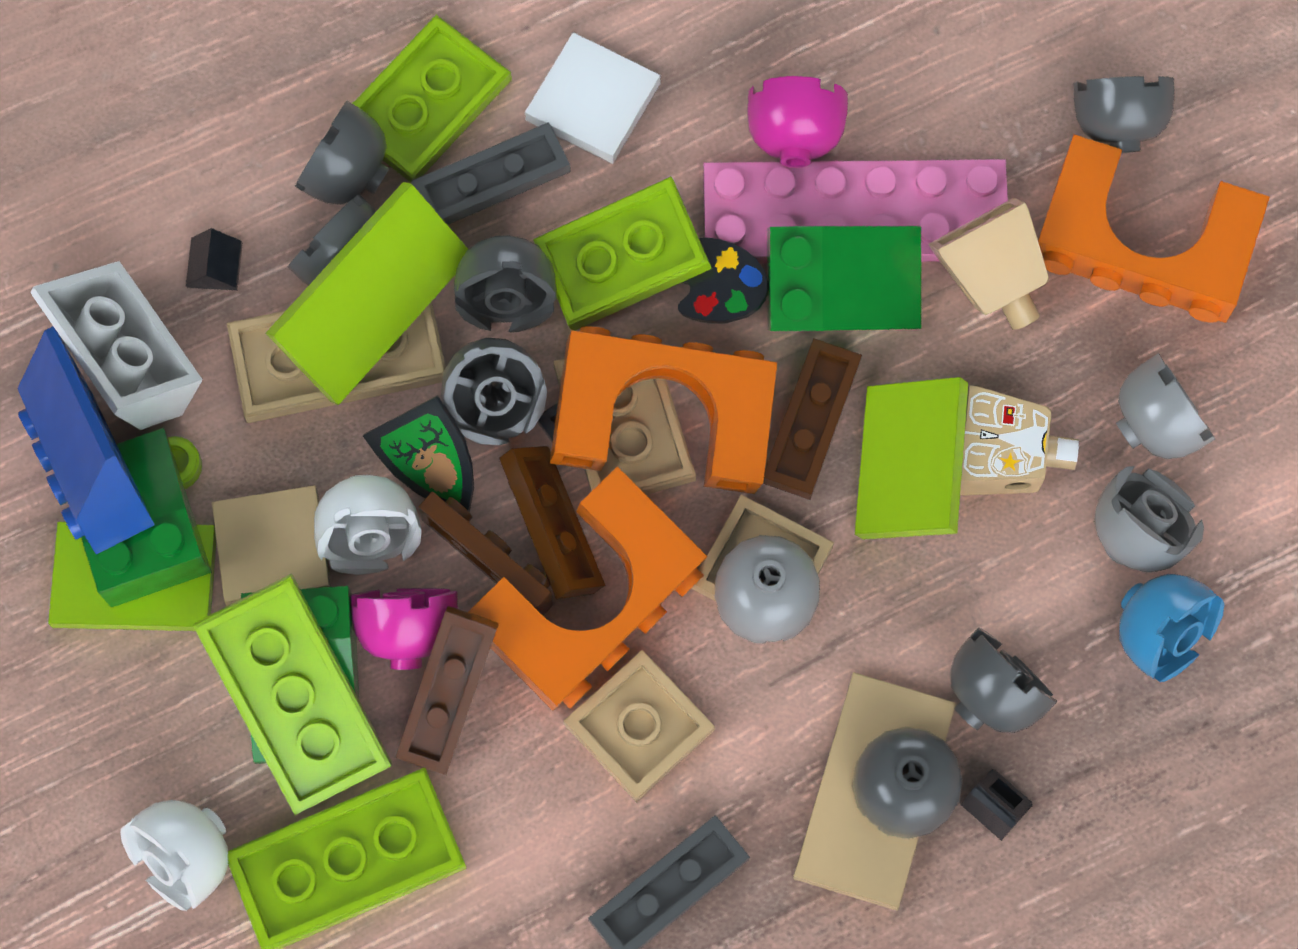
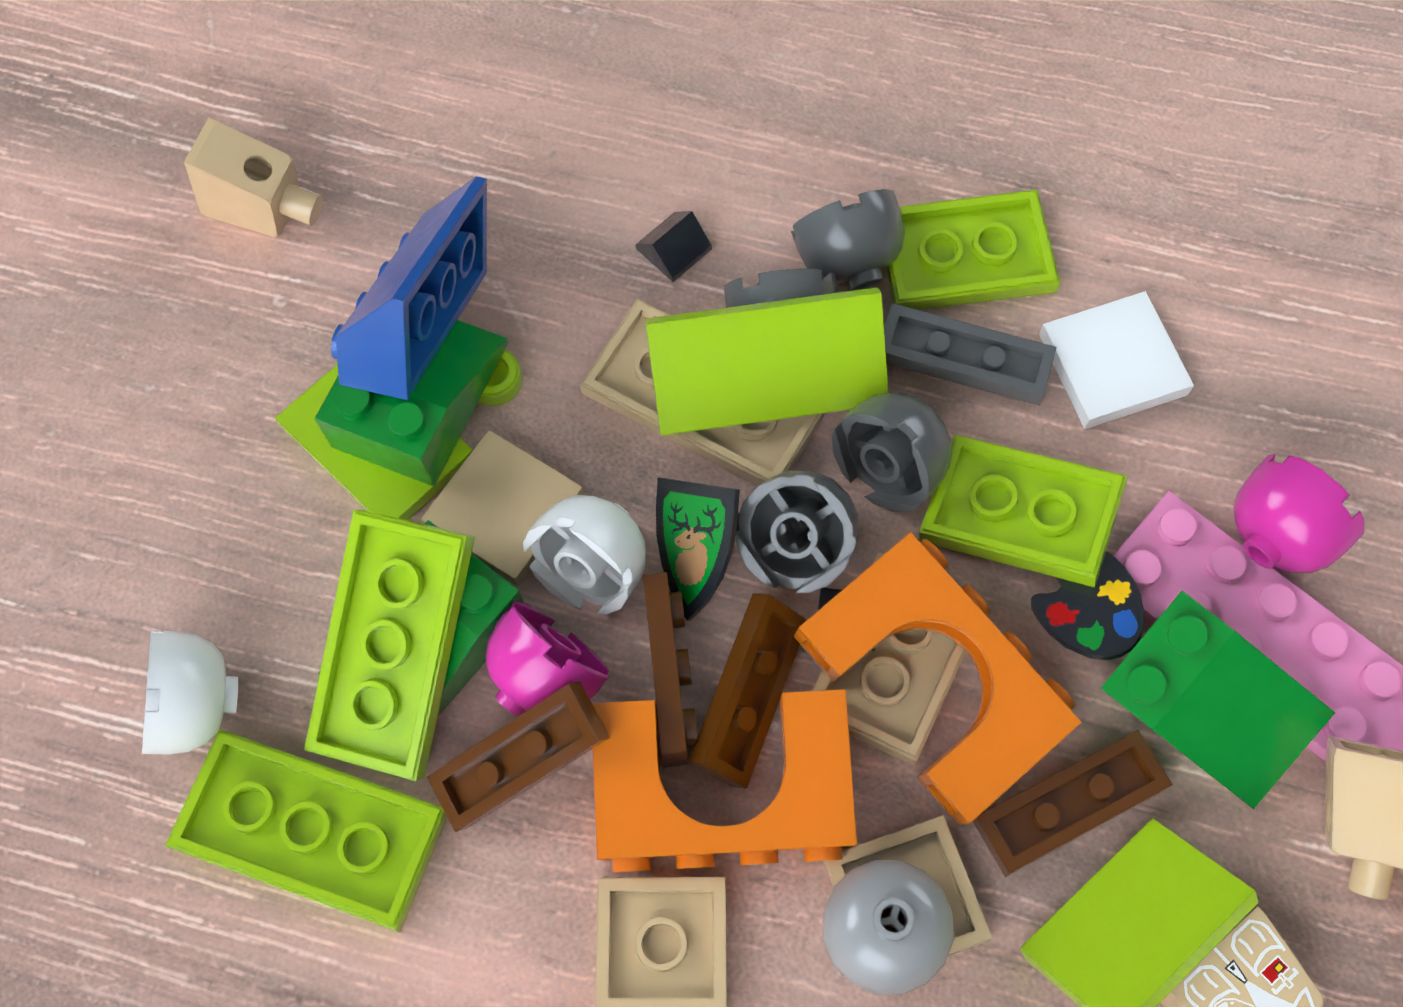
camera: 45 degrees right, 5 degrees down
white slope [31,261,203,430] -> none

